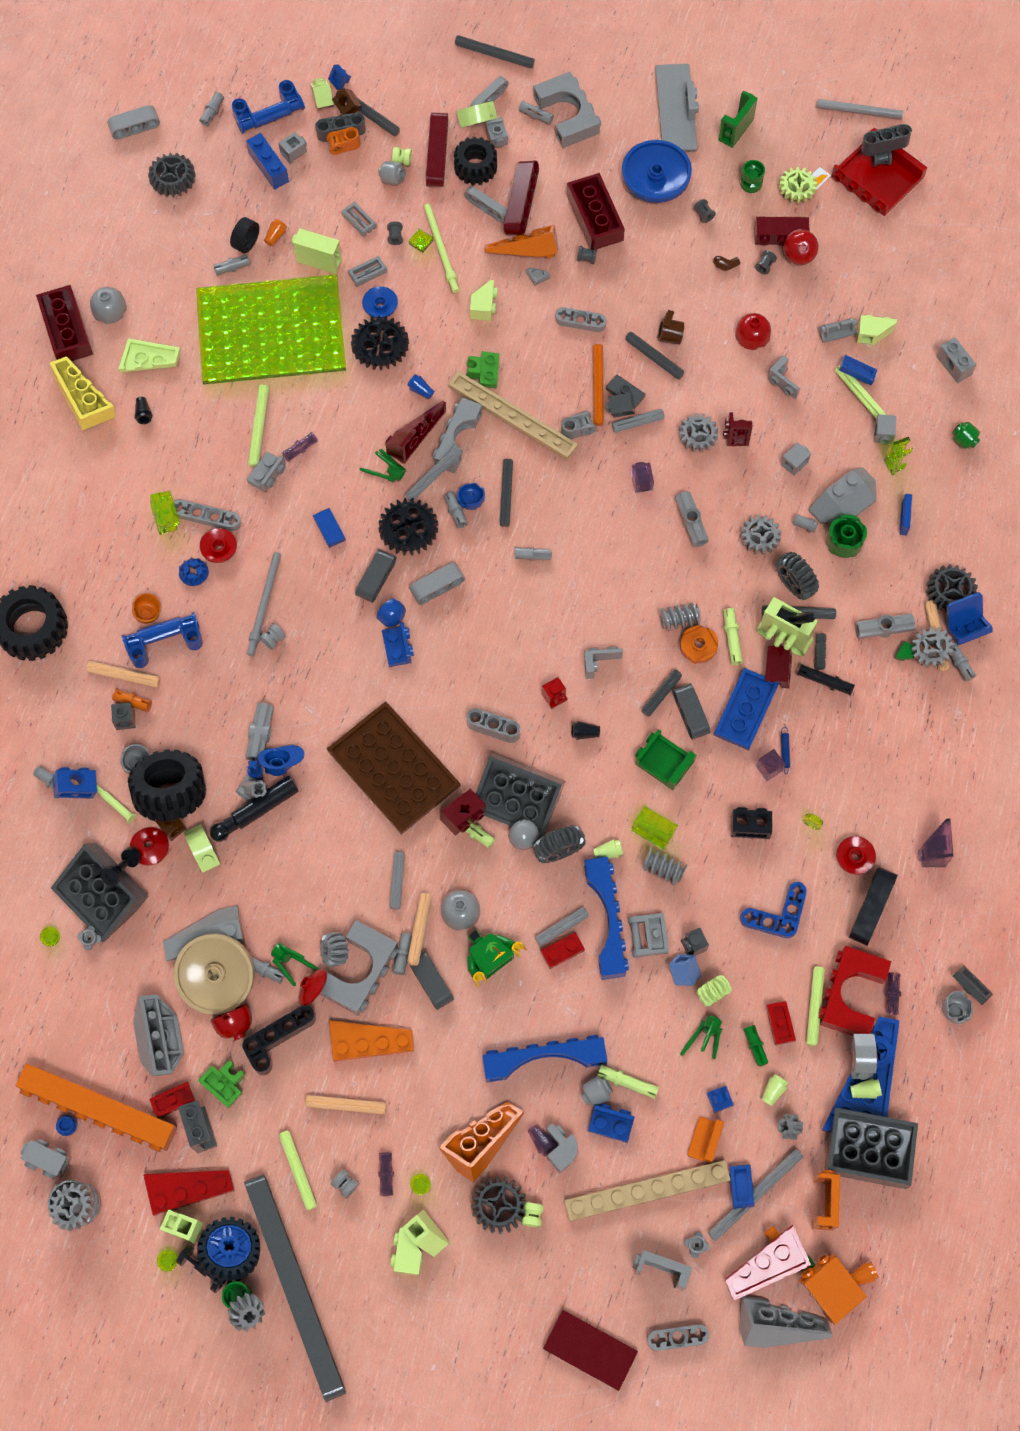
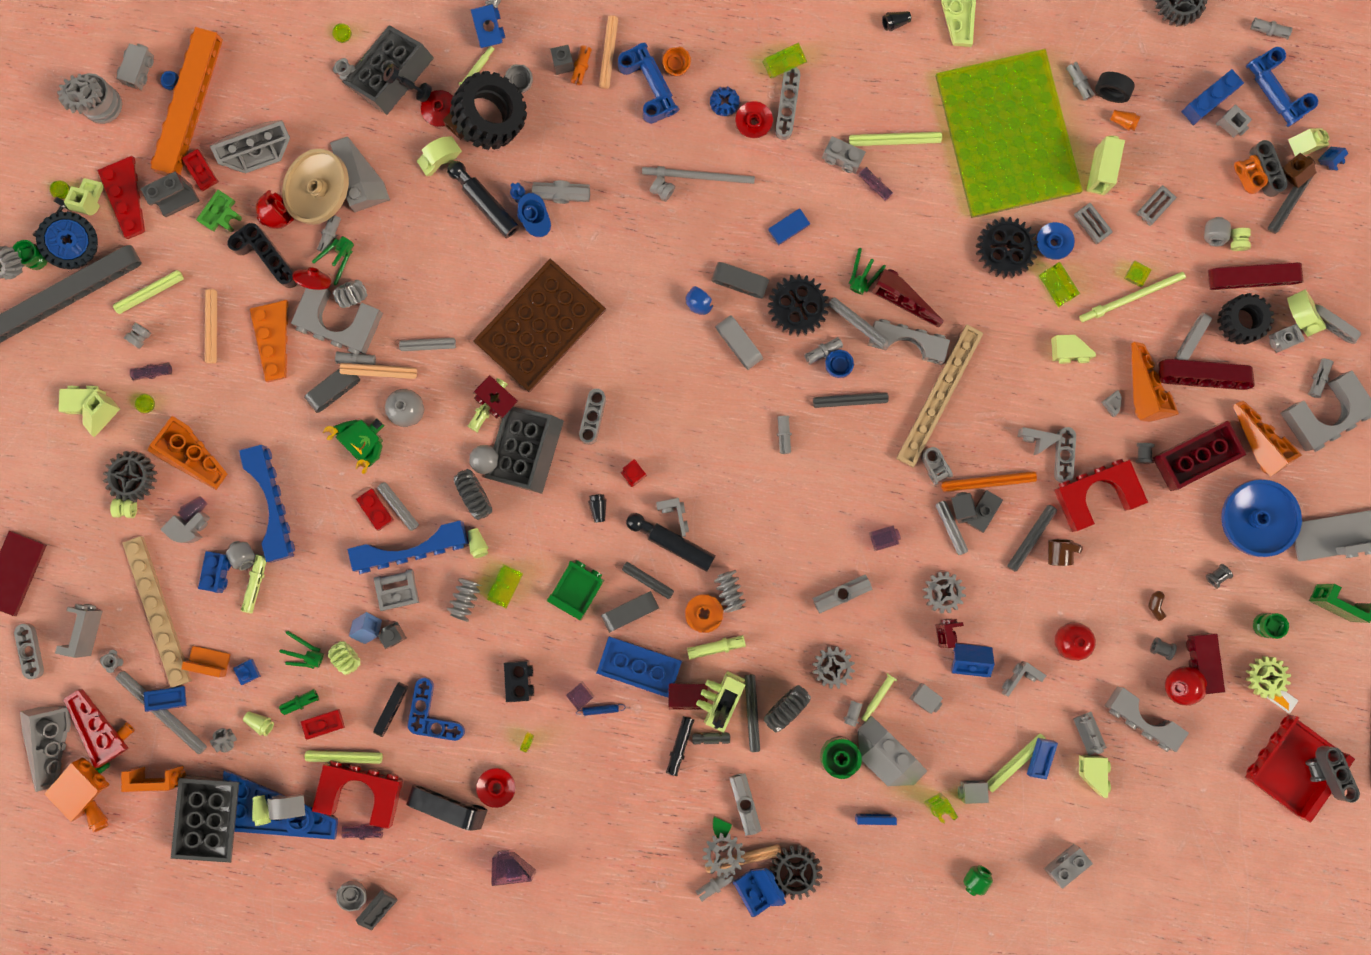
camera: 85 degrees right, 15 degrees up
light grey piece [236,775,267,801] -> none
blue bracket [382,622,414,667] -> none
dark grey bush [387,222,403,245] -> none
blue cone [407,374,435,400] -> none
bright green plate [466,351,500,389] -> none
none -> black beam [373,682,408,737]
none -> black piece [626,513,716,572]
none -> yellowish green piece [861,673,897,722]
none -> blue panel [951,643,995,677]
none -> light grey slope [1018,427,1061,455]
none -> clear neon green hinge [1039,262,1080,308]
none -> red arch [1054,459,1148,532]
none -> light grey arch [1105,686,1189,752]
none -> orange wedge [1233,401,1302,477]

